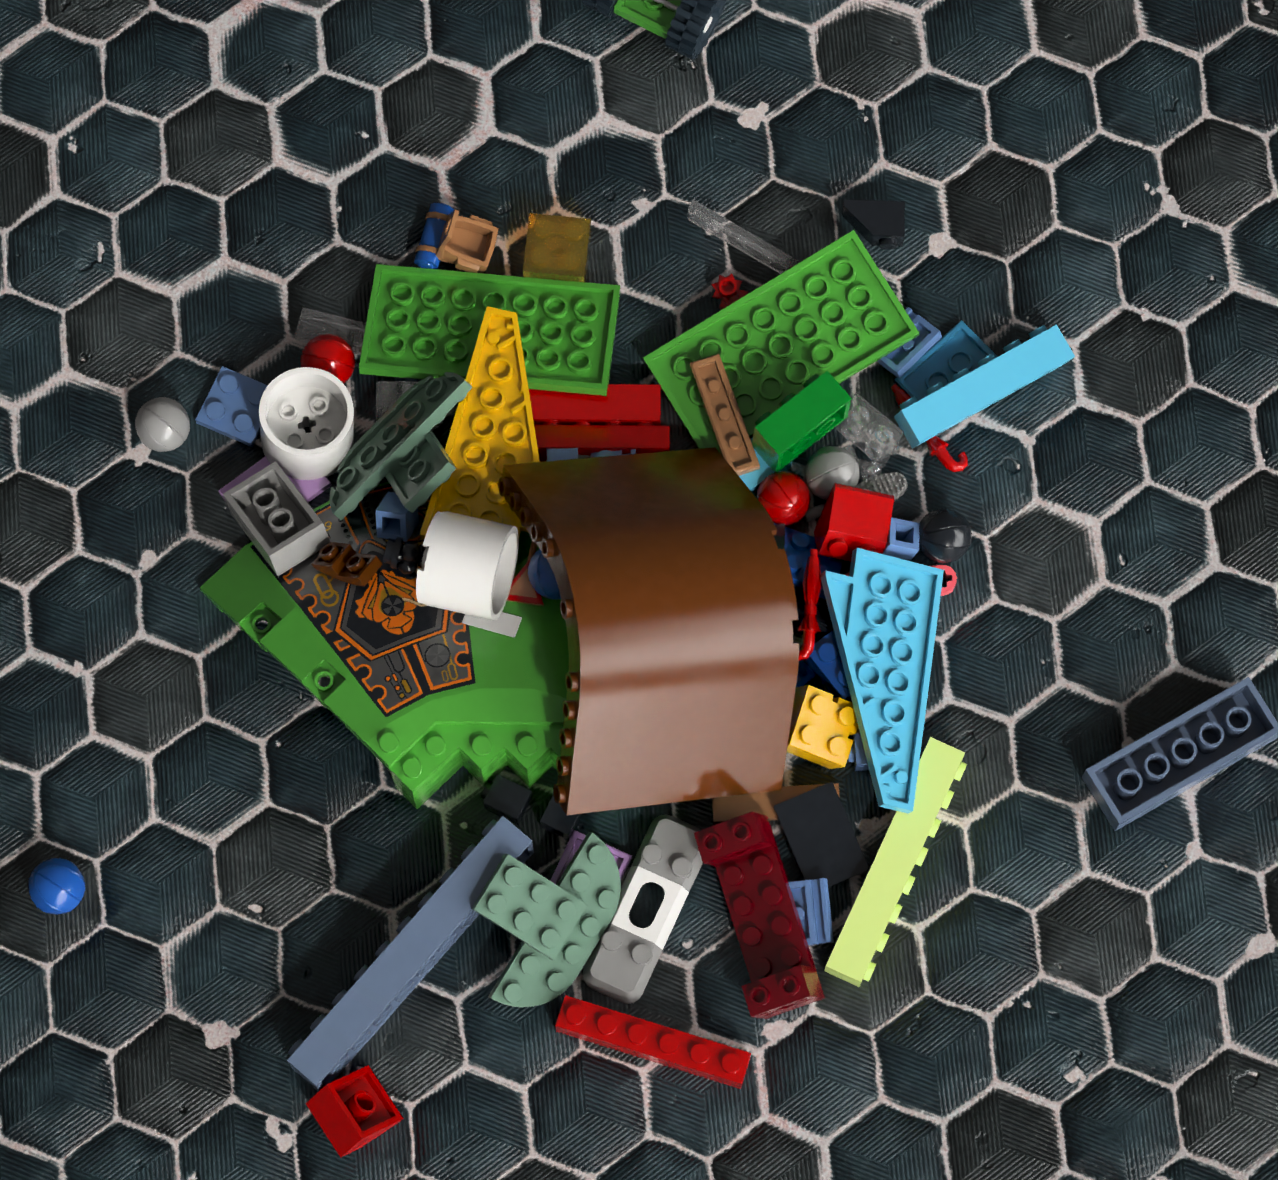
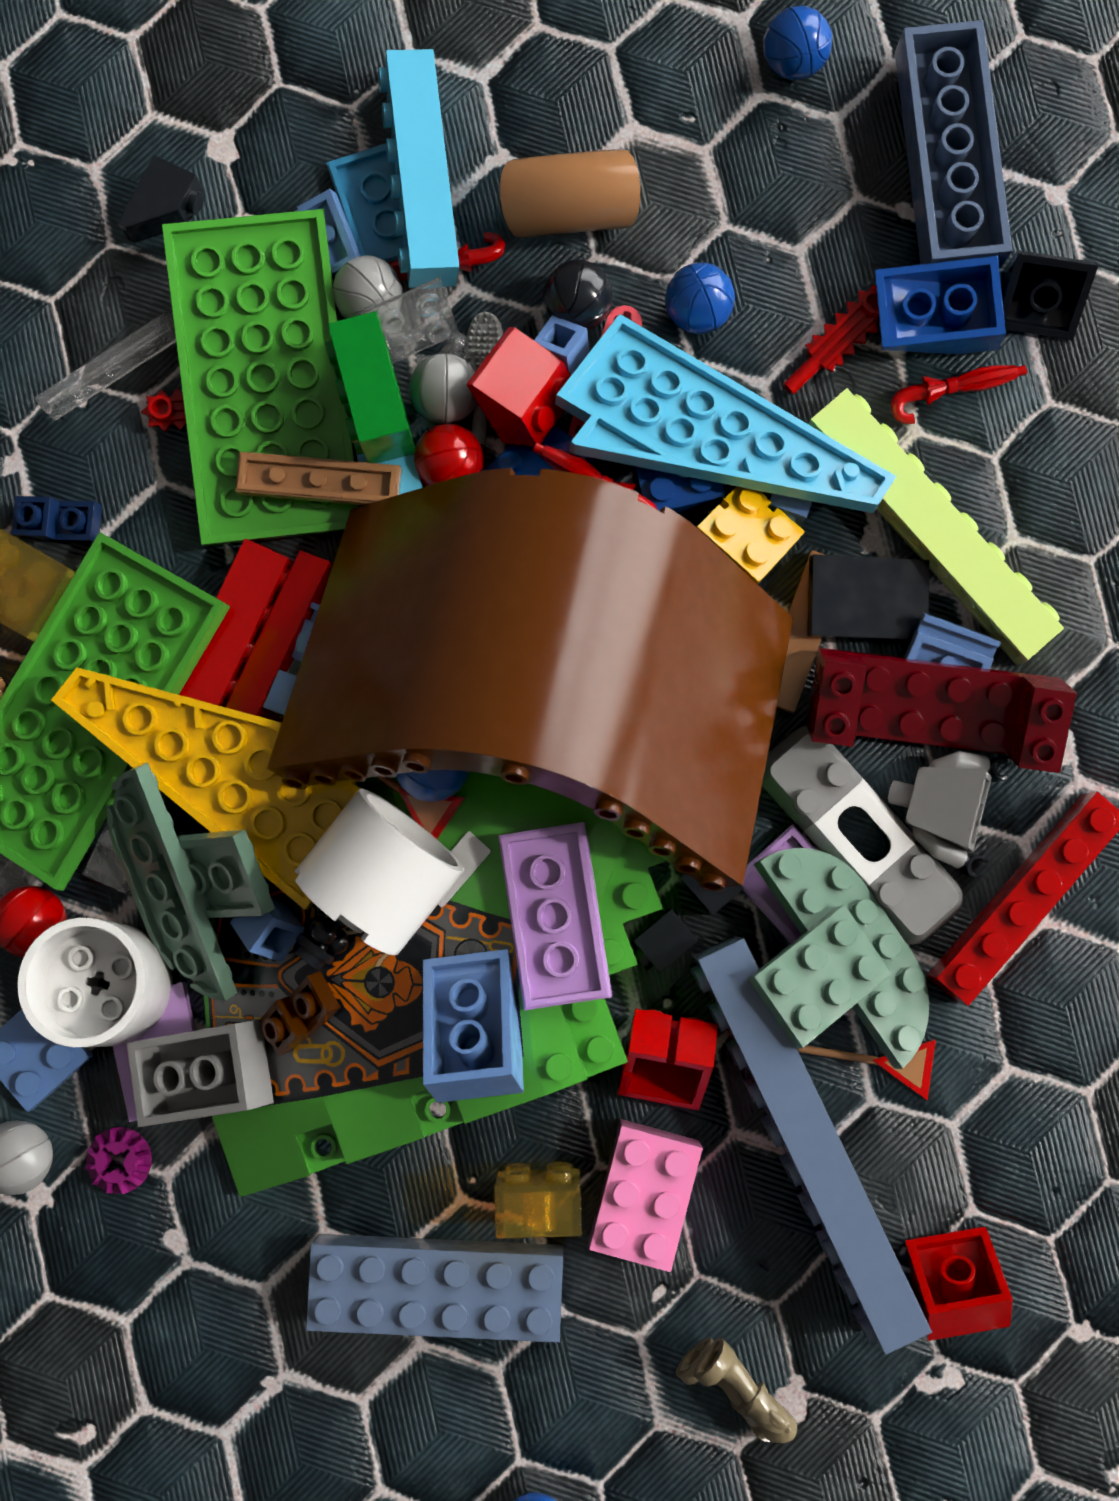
camera: 60 degrees left, 10 degrees up
none -> dark blue slope [11,496,102,544]
none -> magenta gear [84,1127,152,1194]
none -> sand blue brick [306,1234,564,1343]
none -> light grey piece [332,255,402,325]
none -> medium blue slope [423,949,524,1103]
none -> clear yellow brick [494,1162,582,1238]
none -> lavender tile [498,822,612,1010]
none -> medium nougat brick [500,149,641,238]
none -> bright pink brick [589,1119,703,1272]
none -> red piece [617,1008,718,1110]
none -> blue piece [665,262,735,334]
none -> dark tan piece [676,1337,797,1443]
none -> blue piece [763,5,832,81]
none -> red piece [782,284,879,395]
none -> piece [797,1039,936,1100]
none -> blue slope [874,256,1006,354]
none -> light grey torso [888,751,1010,879]
none -> red piece [890,365,1027,424]
none -> black slope [1001,250,1098,340]

